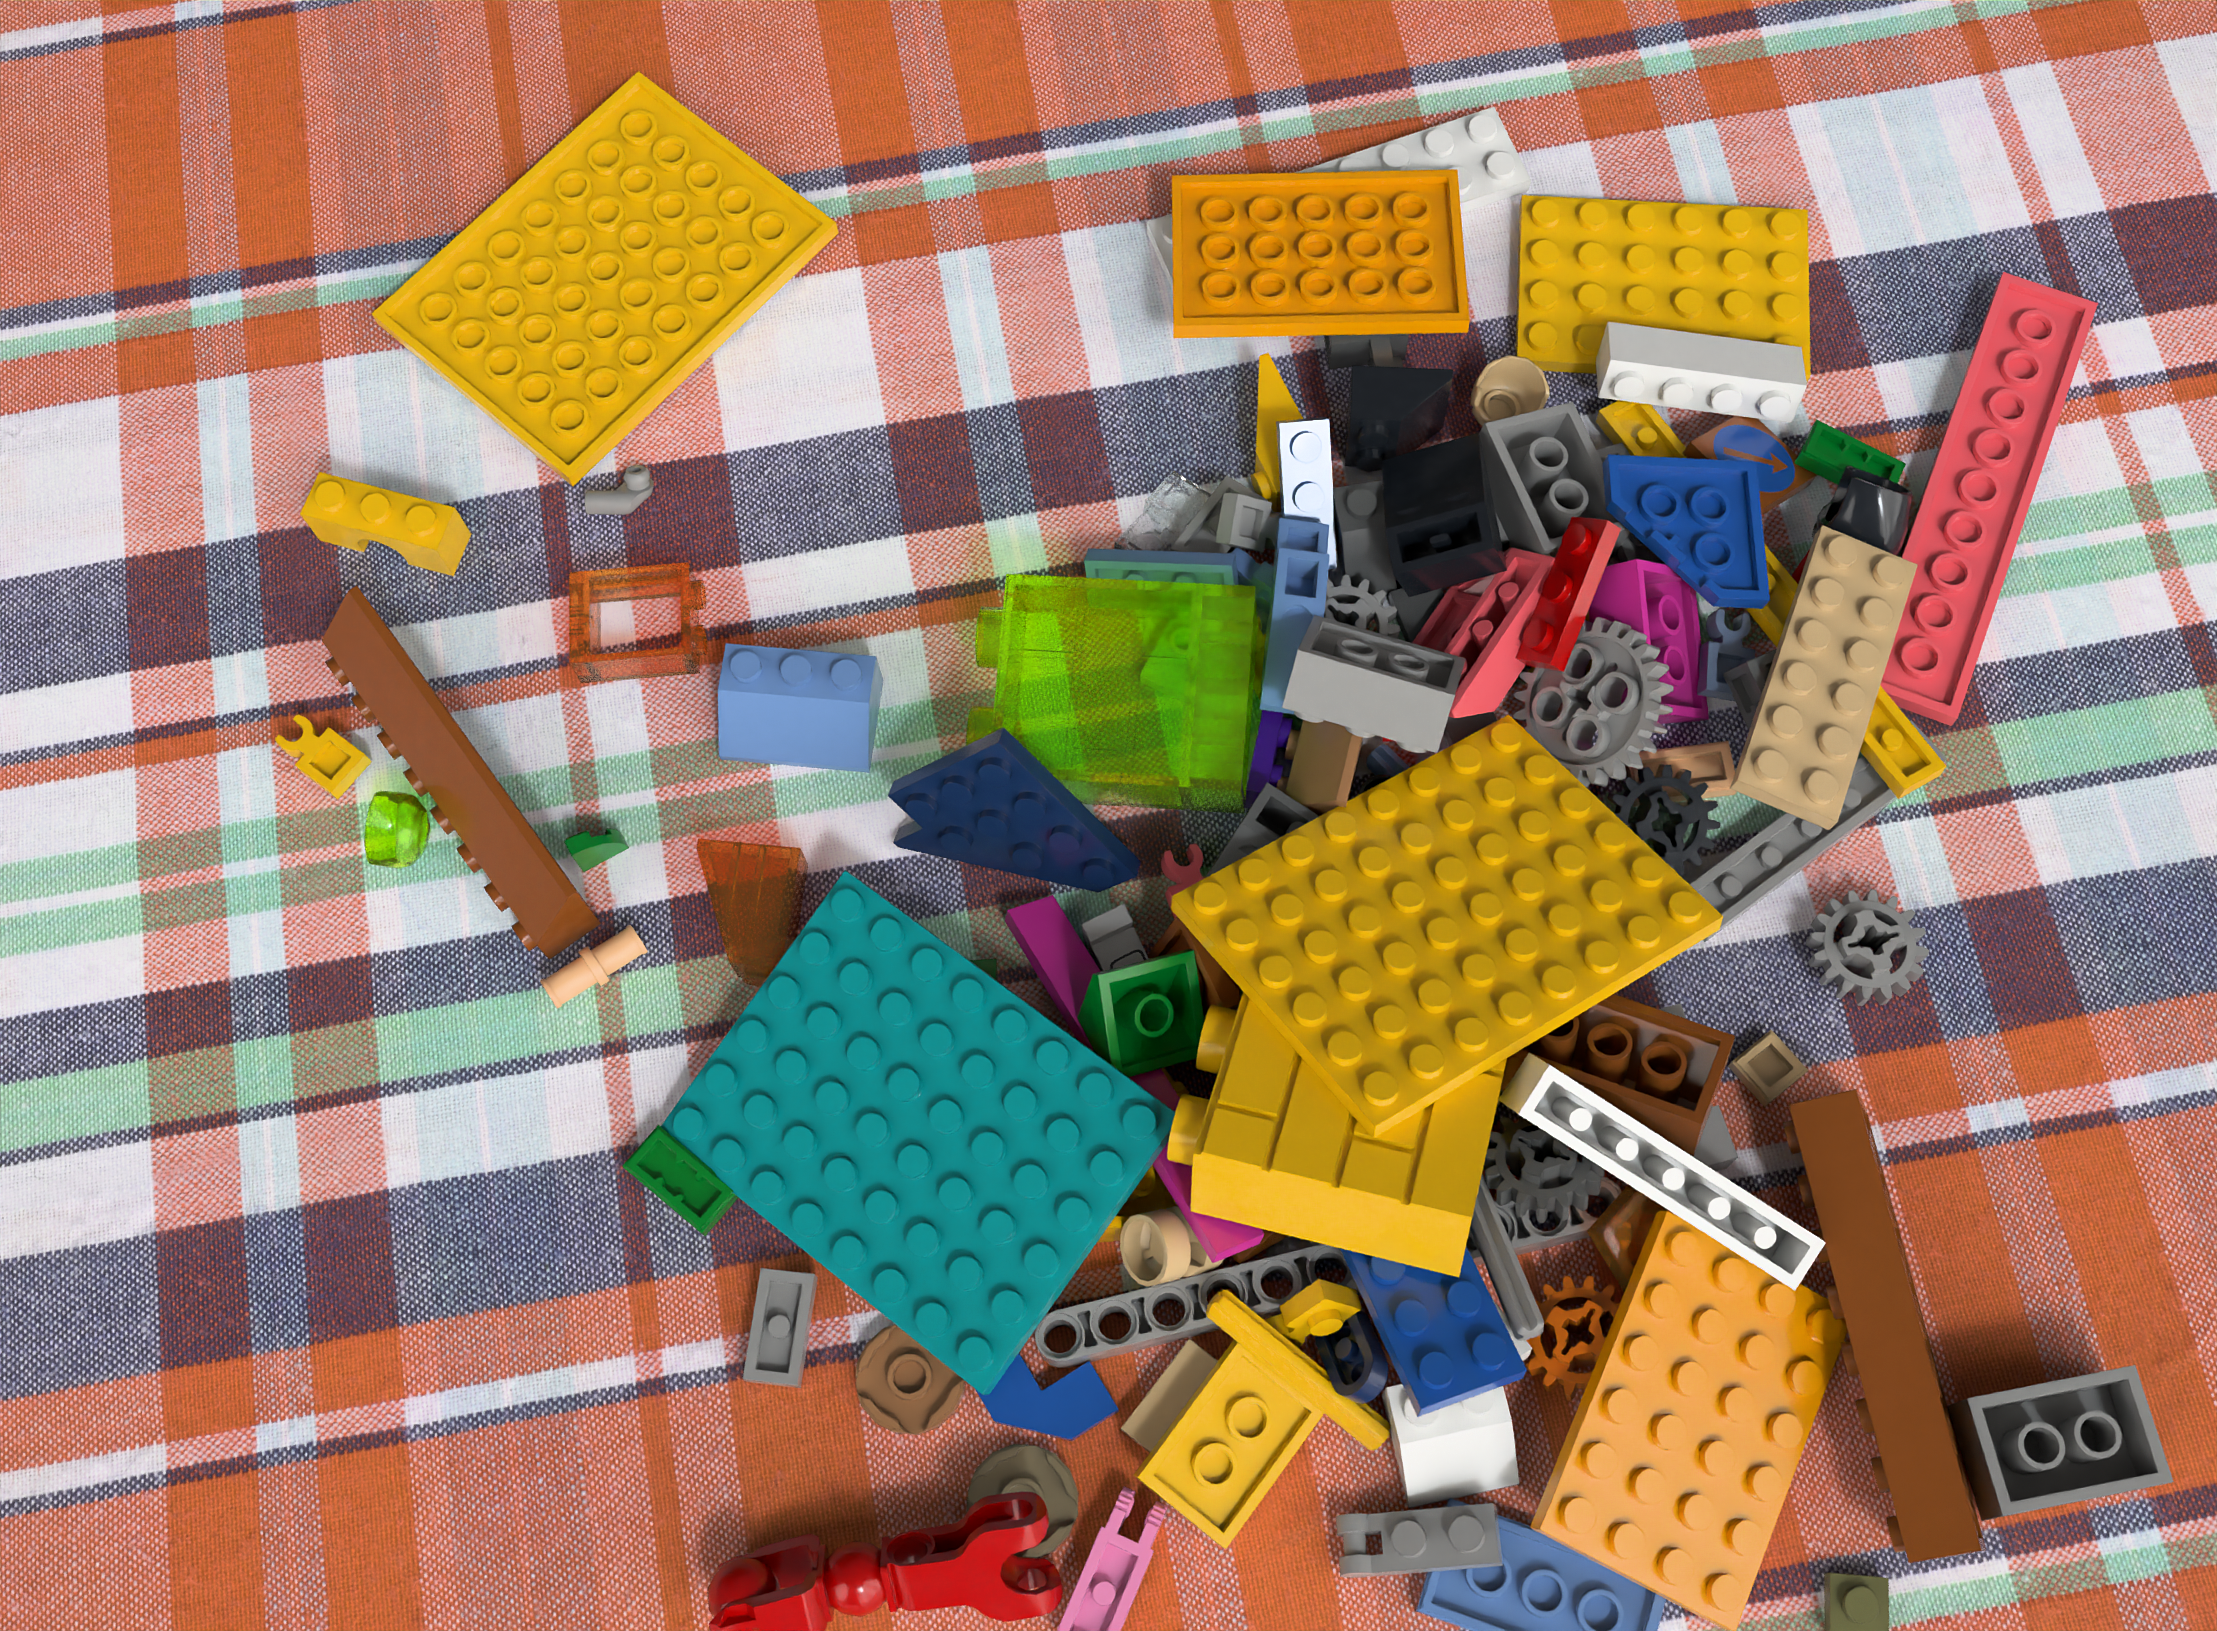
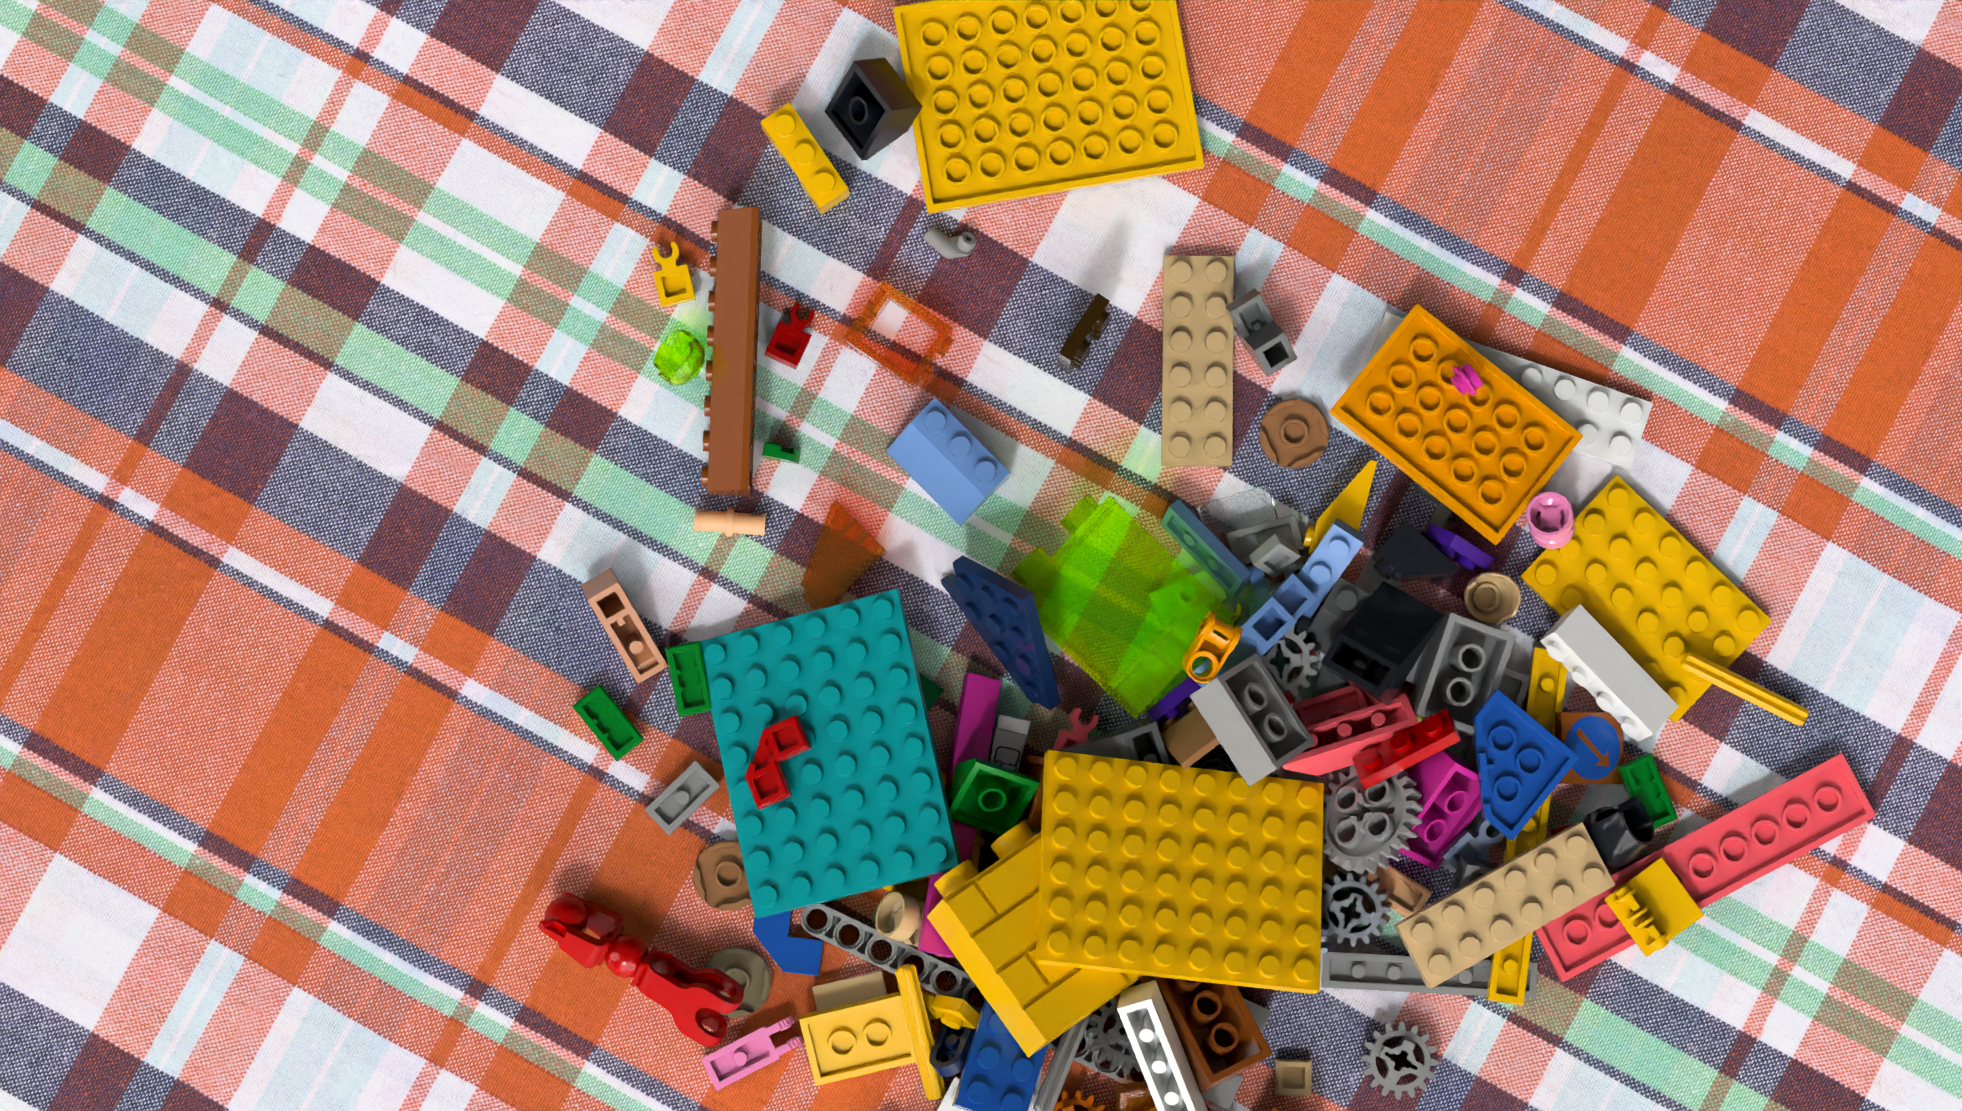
camera: 35 degrees right, 15 degrees up
none -> green plate [572,684,645,762]
none -> nougat slope [580,568,668,684]
none -> red tile [745,715,812,810]
none -> red plate [764,303,814,370]
none -> black slope [824,57,923,161]
none -> dark brown plate [1057,293,1111,374]
none -> tan plate [1161,255,1234,467]
none -> light orange piece [1182,610,1243,683]
none -> dark grey brick [1225,288,1298,377]
none -> medium nougat tile [1258,398,1329,470]
none -> dark purple plate [1424,523,1495,571]
none -> dark pink plate [1450,362,1483,396]
none -> bright pink wheel [1526,491,1575,549]
none -> yellow hinge [1604,857,1704,957]
none -> yellow axle [1680,651,1809,726]

